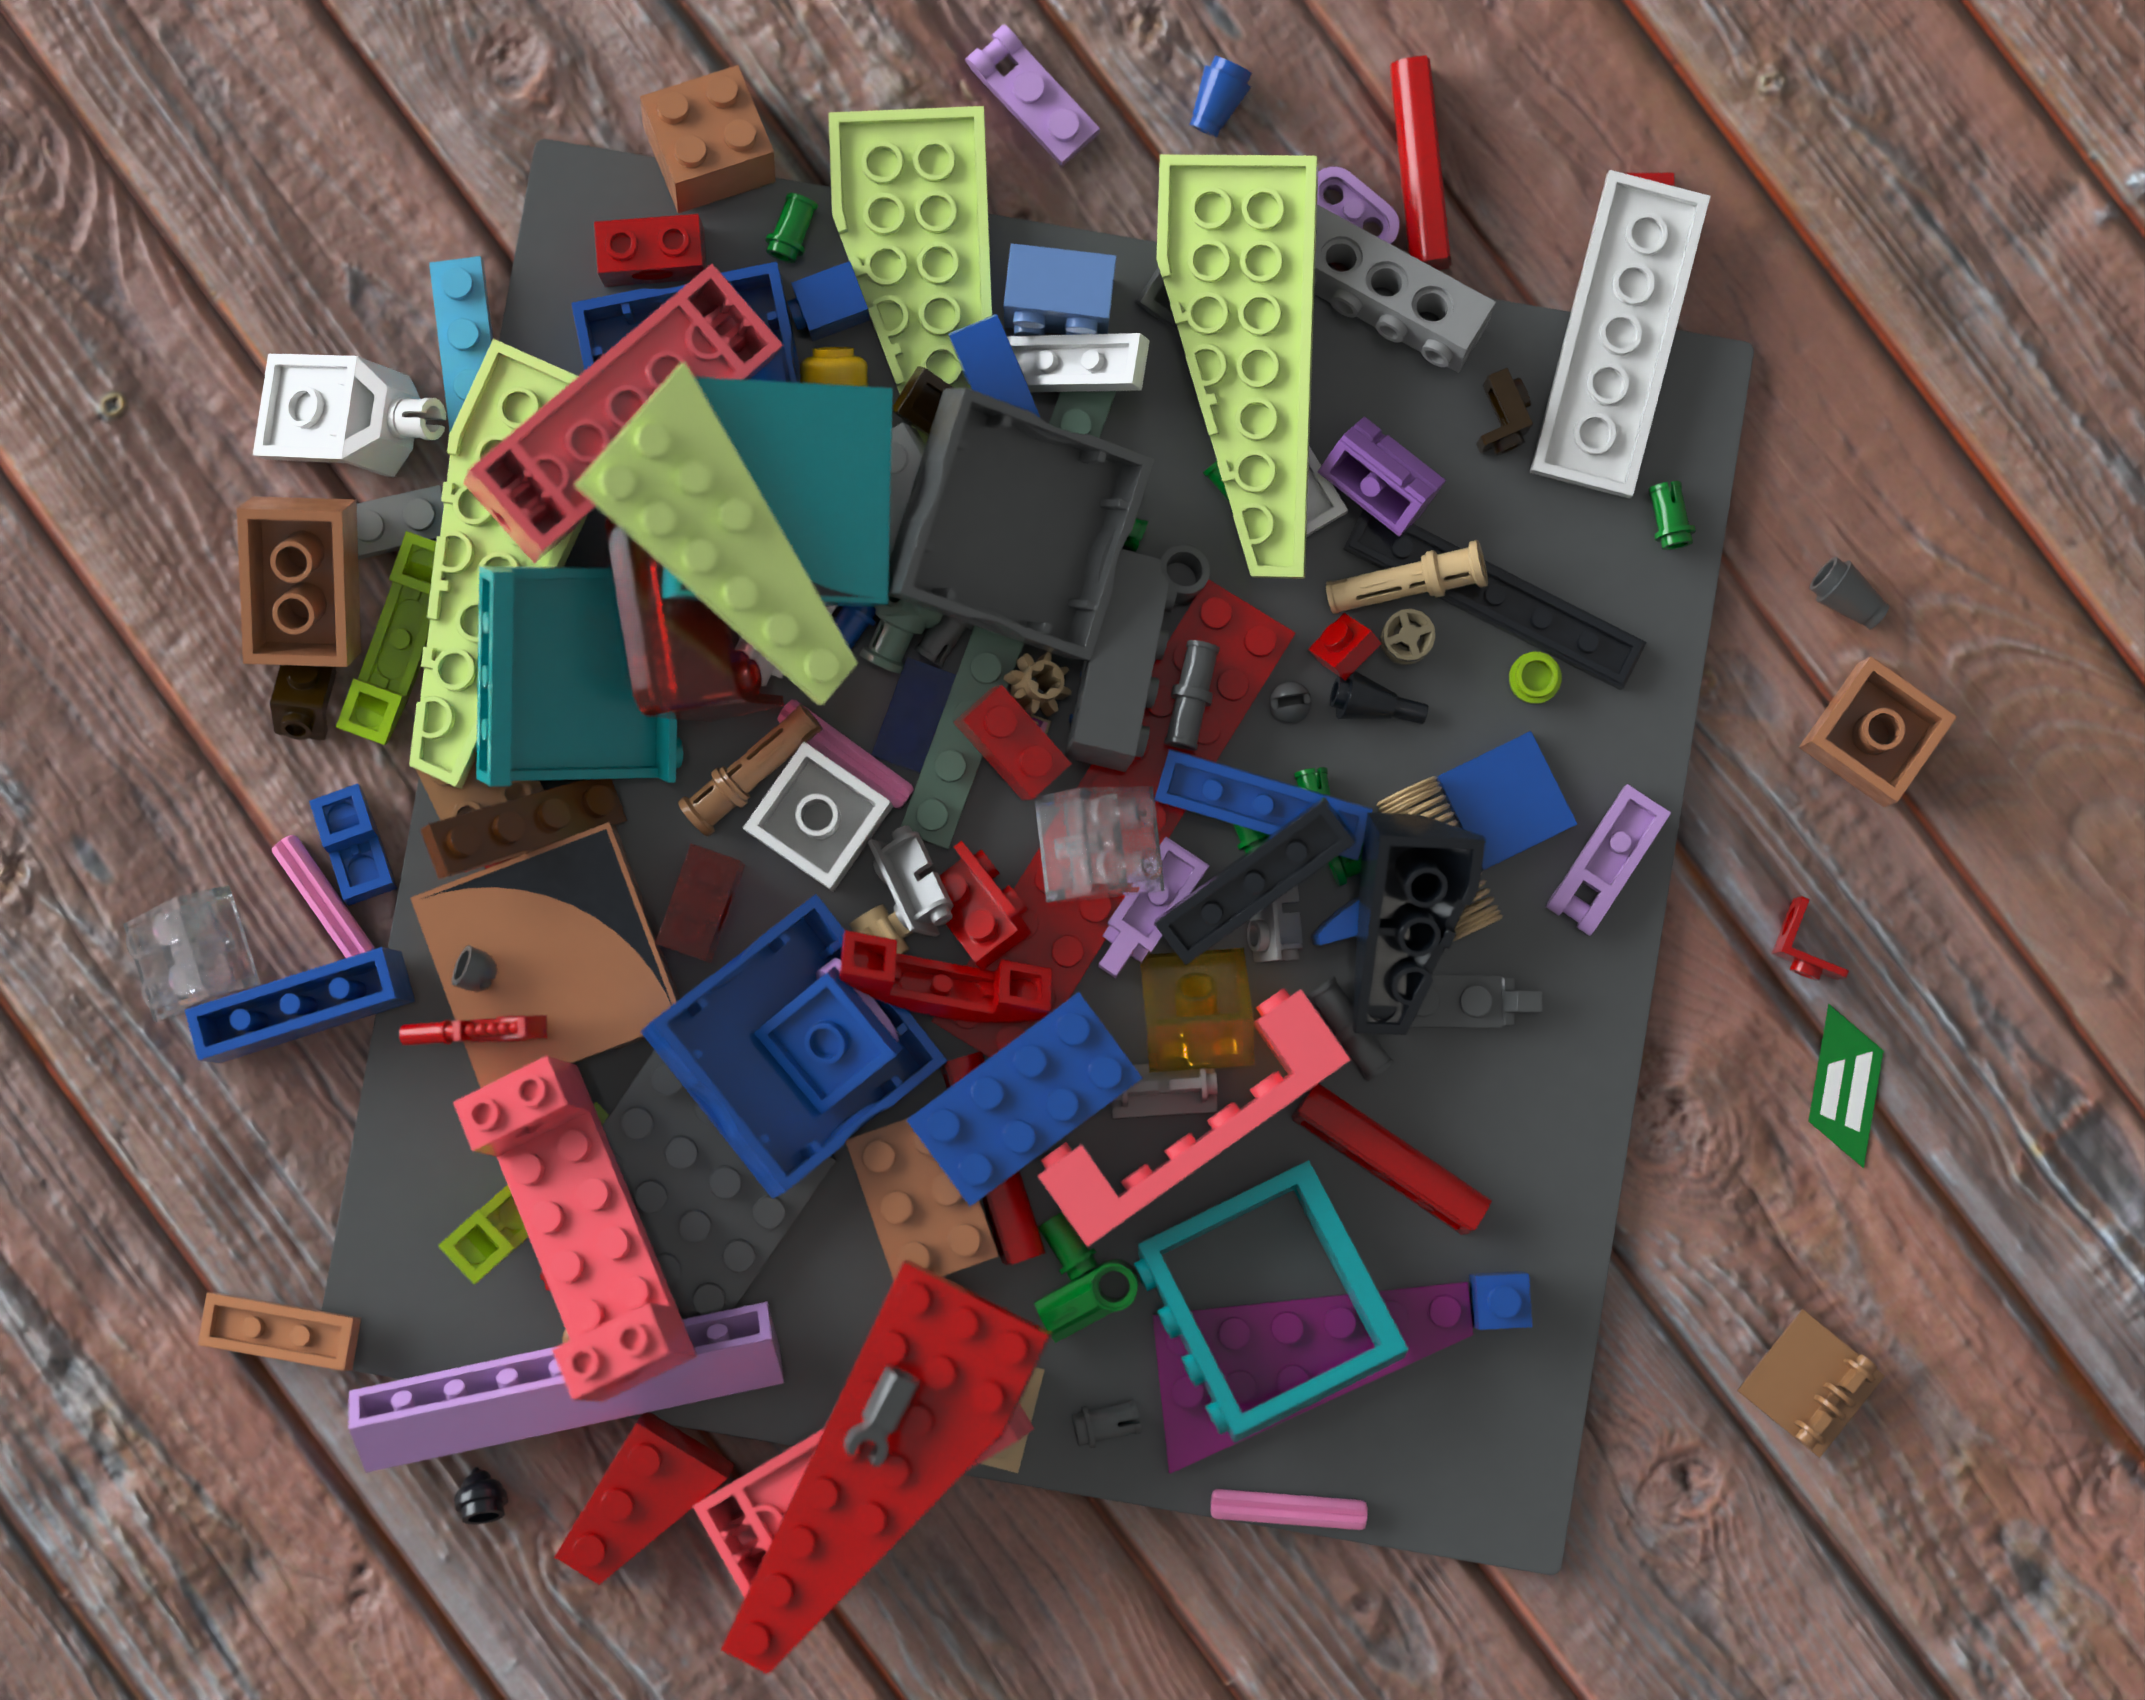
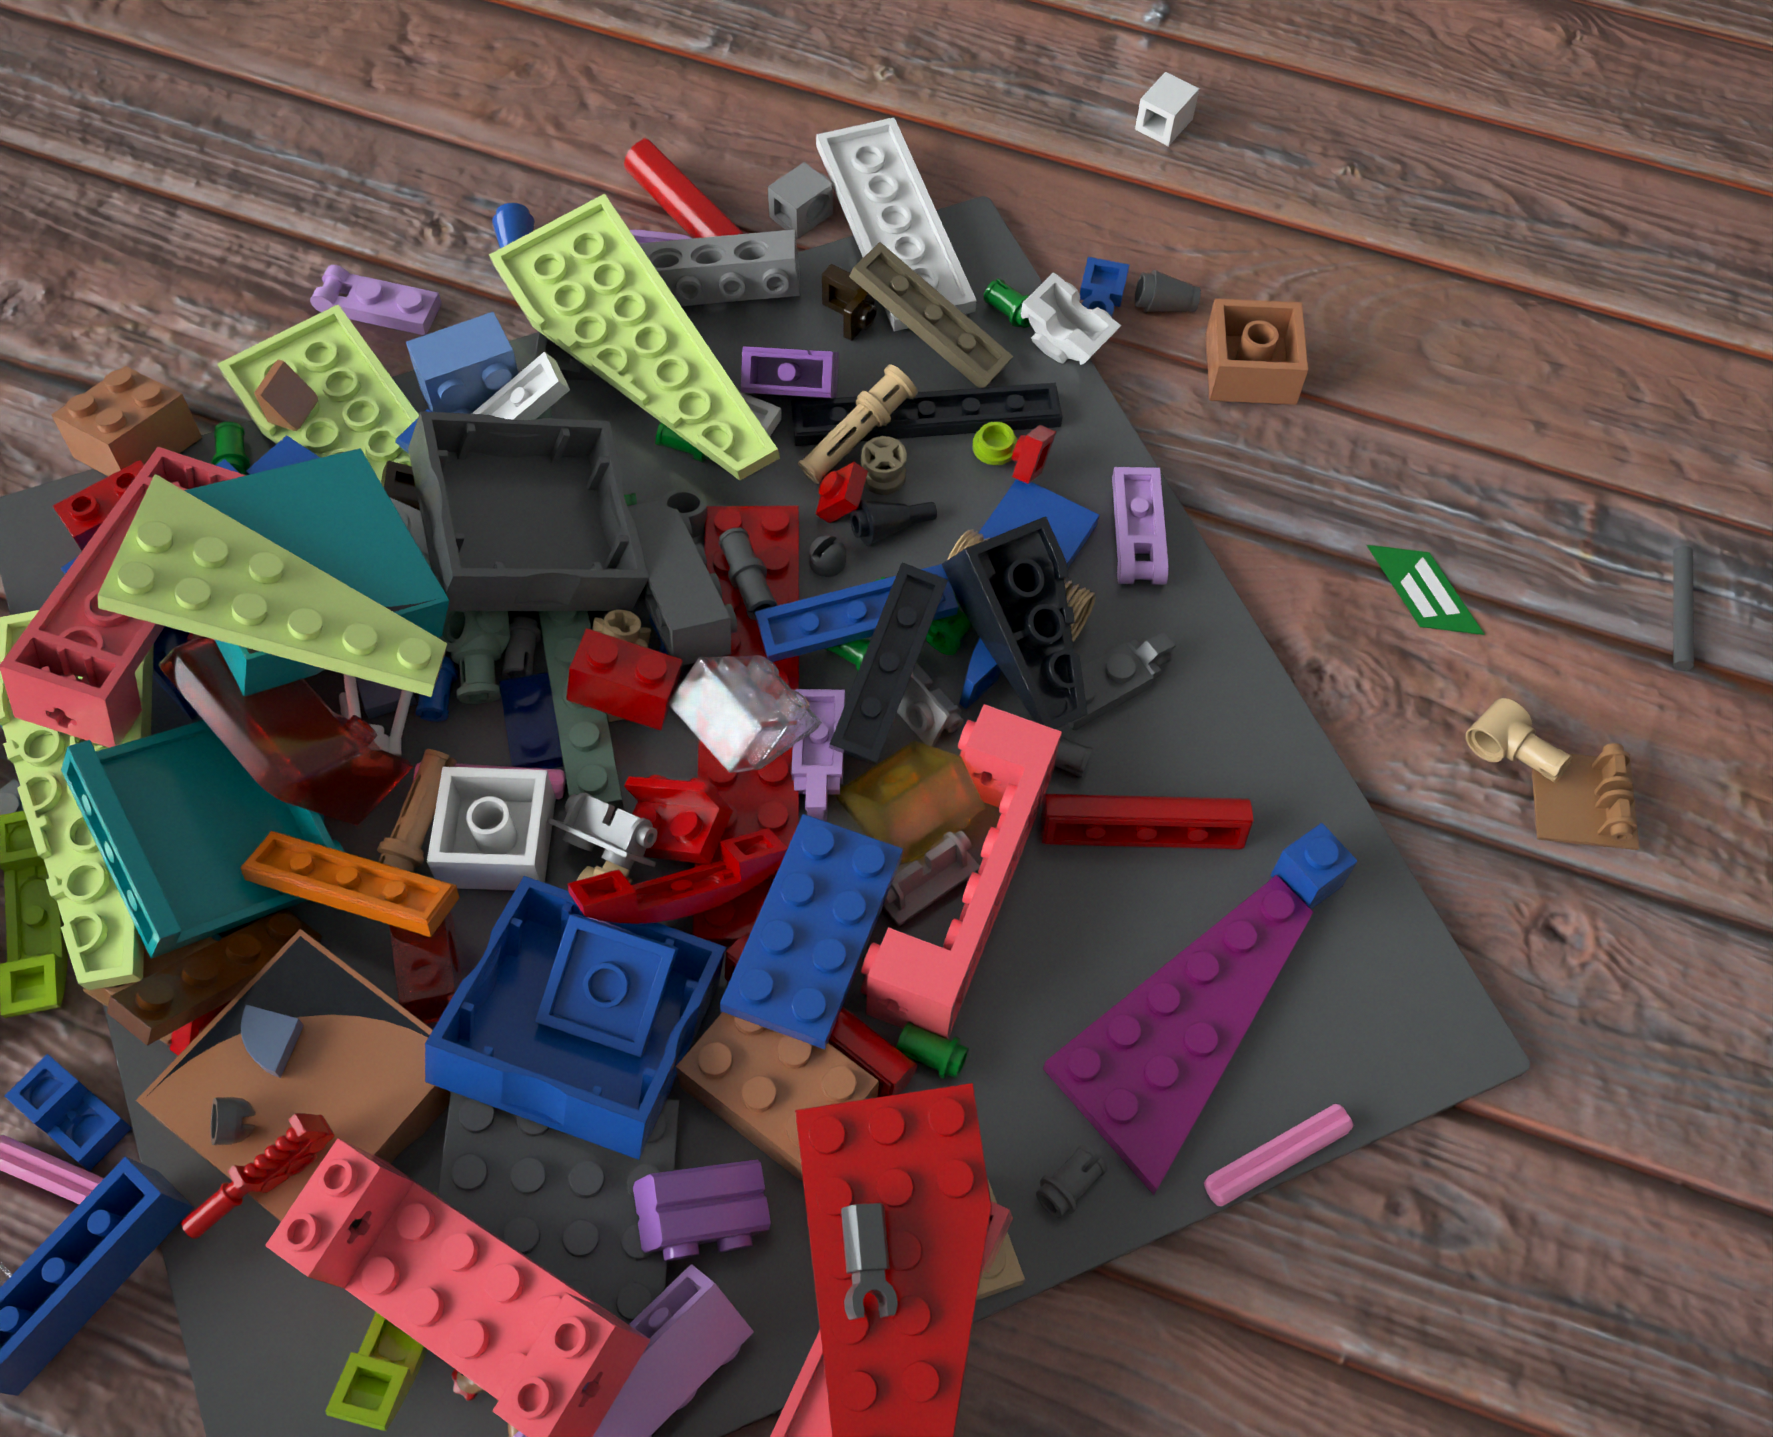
camera: 30 degrees left, 25 degrees down
green piece [1034,1259,1139,1343] -> none
teal window [1133,1160,1408,1443] -> none
red bracket [1772,896,1849,981] -> none
none -> orange tile [240,831,460,937]
none -> sand blue tile [241,1005,304,1078]
none -> nougat slope [254,359,318,431]
none -> medium lavender brick [633,1159,771,1261]
none -> light grey brick [768,162,833,239]
none -> dark tan plate [849,242,1013,388]
none -> red plate [1012,425,1056,484]
none -> white cylinder [1021,272,1121,365]
none -> blue plate [1080,257,1129,318]
none -> white brick [1135,72,1200,147]
none -> tan pin [1466,698,1572,783]
none -> dark grey bar [1673,546,1694,671]

